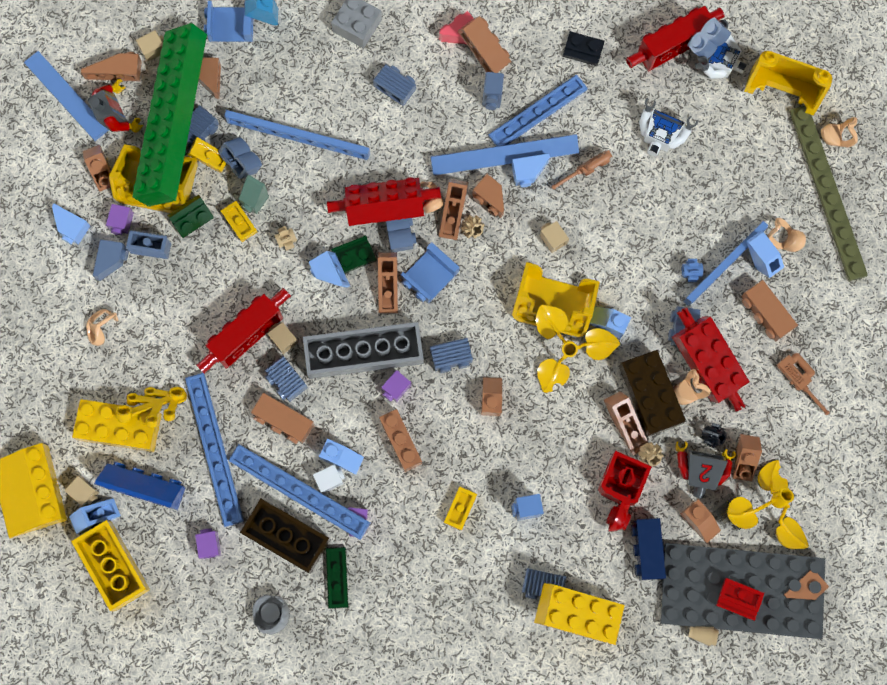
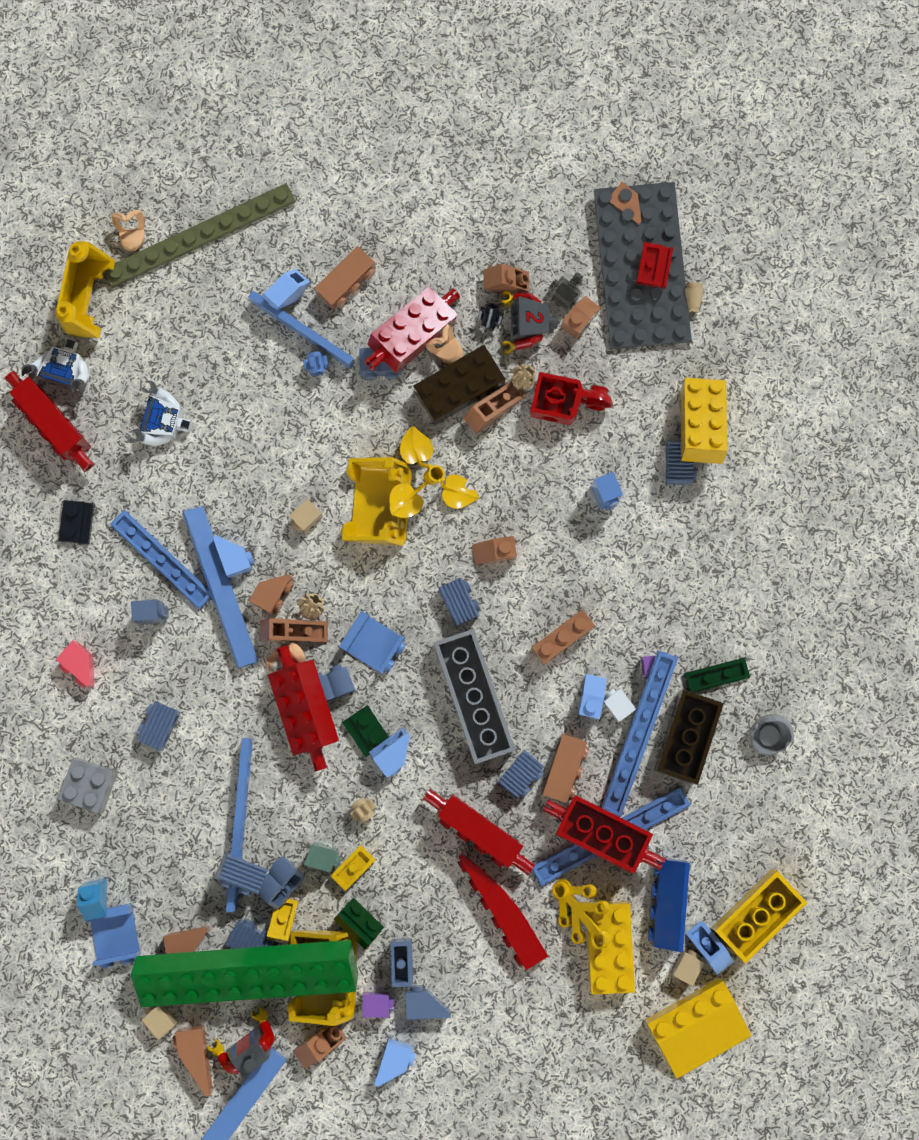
camera: 100 degrees left, 5 degrees up
light nougat piece [86,309,118,346] -> none
medium lavender brick [195,528,221,559] -> none
tan brick [267,322,298,355] -> none
nougat slope [378,252,398,313] -> none
medium lavender brick [381,370,411,403] -> none
yellow plate [444,486,477,531] -> none
nougat brick [458,16,512,73] -> none
nougat piece [551,150,613,190] -> none
light blue slope [590,306,631,339] -> none
dark blue brick [631,518,666,581] -> none
sand blue brick [688,18,731,58] -> none
yellow plant [727,460,809,549] -> none
light nougat piece [767,218,806,252] -> none
nougat piece [776,353,830,415] -> none
none -> sand blue brick [214,853,268,896]
none -> red slope [457,854,548,970]
none -> red brick [543,795,666,874]

